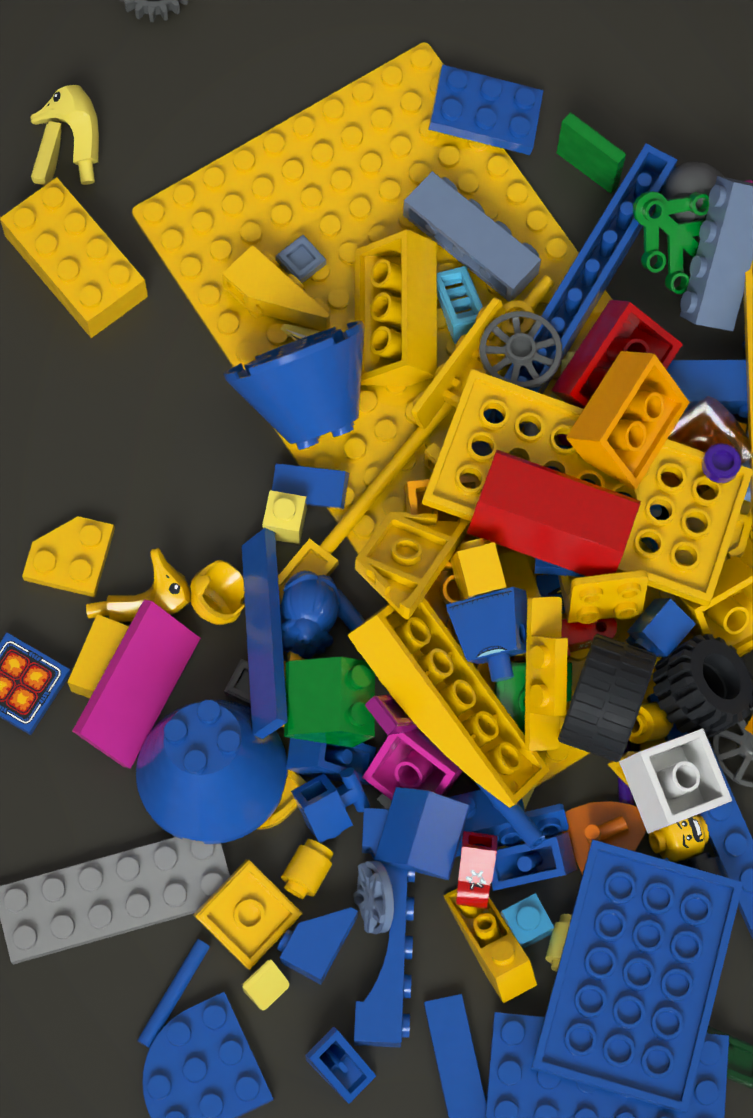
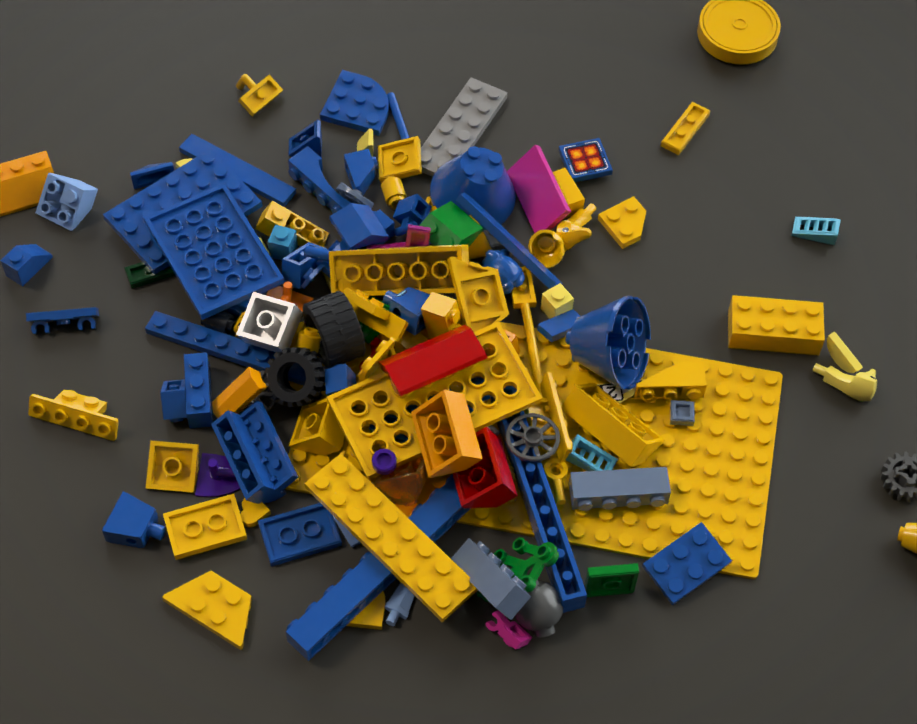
camera: 135 degrees right, 15 degrees down
leg [456,831,498,909] -> none

